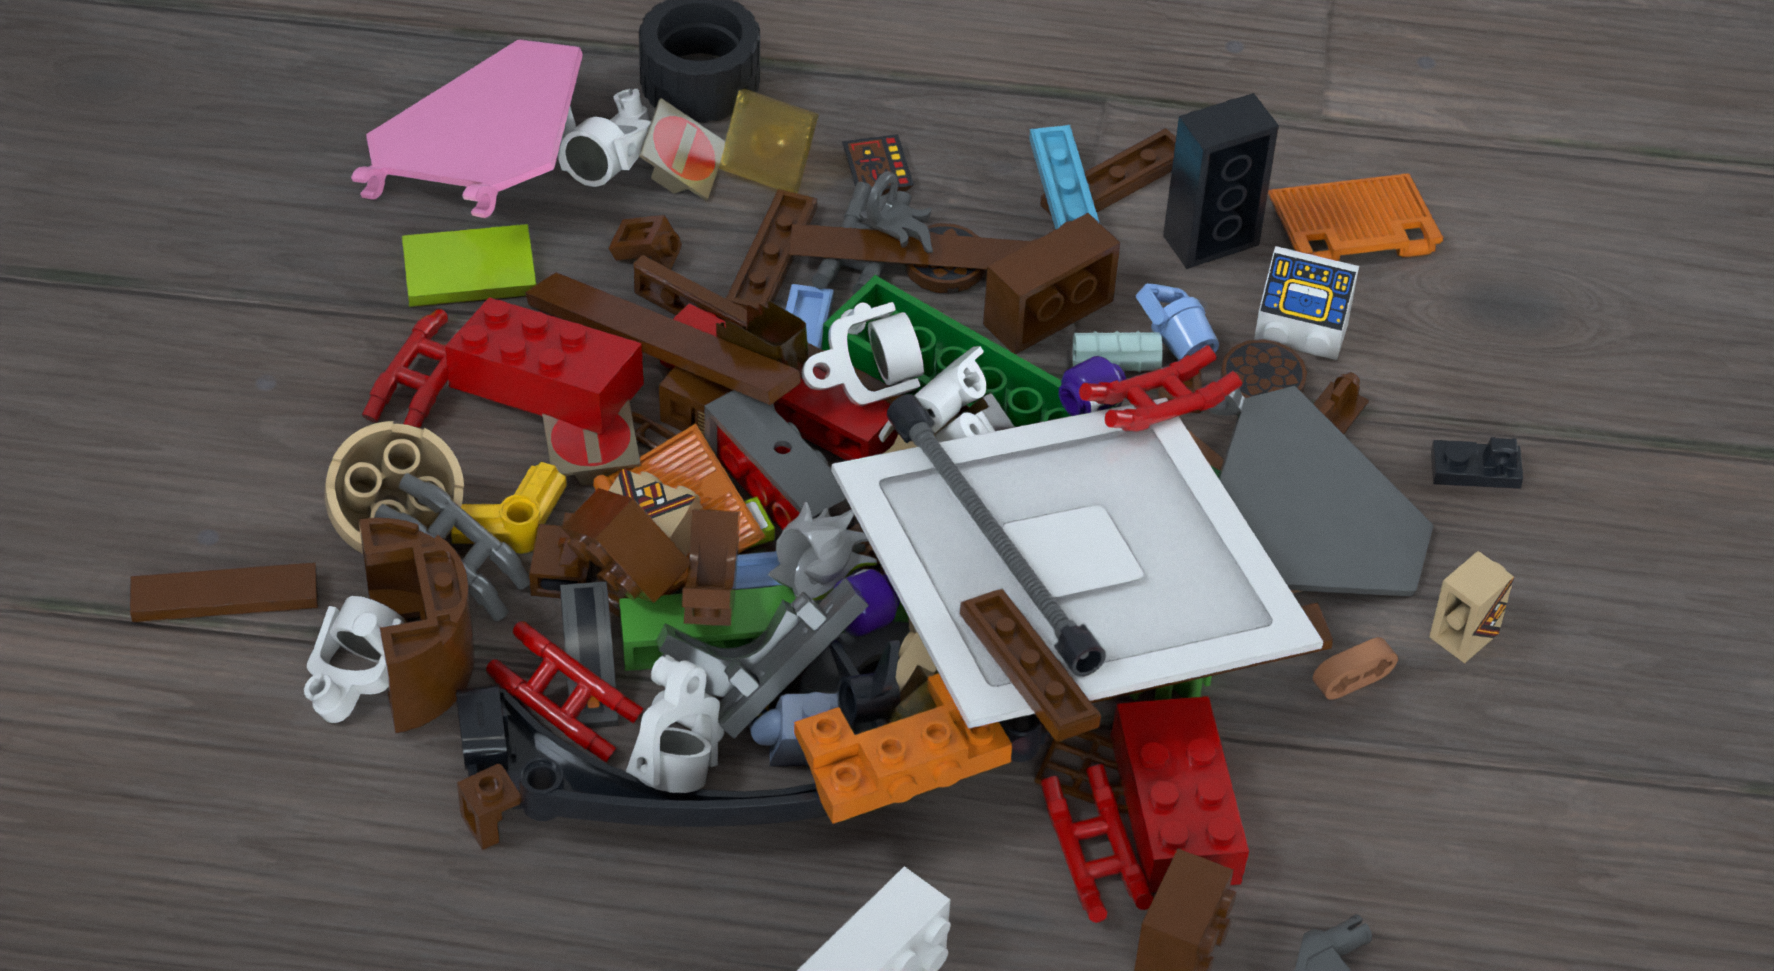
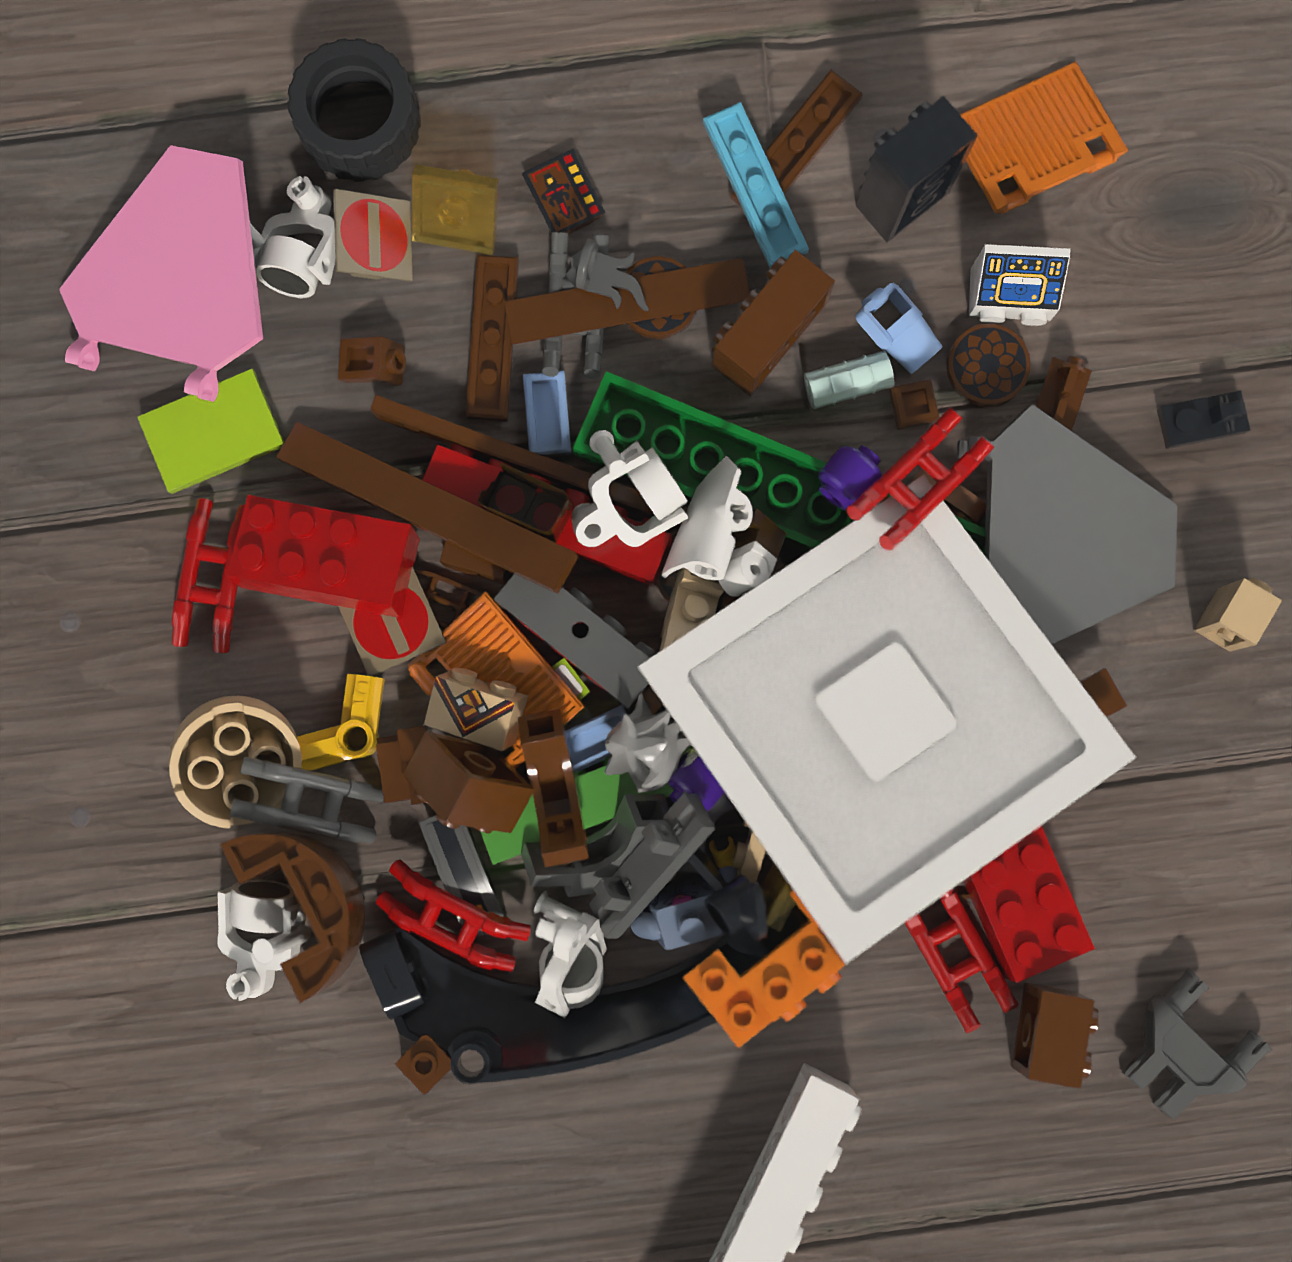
camera: 10 degrees left, 35 degrees up
reddish brown tile [130,562,318,622] -> none
dark grey hose [887,395,1106,677] -> none
reddish brown tile [959,588,1101,742] -> none
nougat beam [1313,637,1398,700] -> none

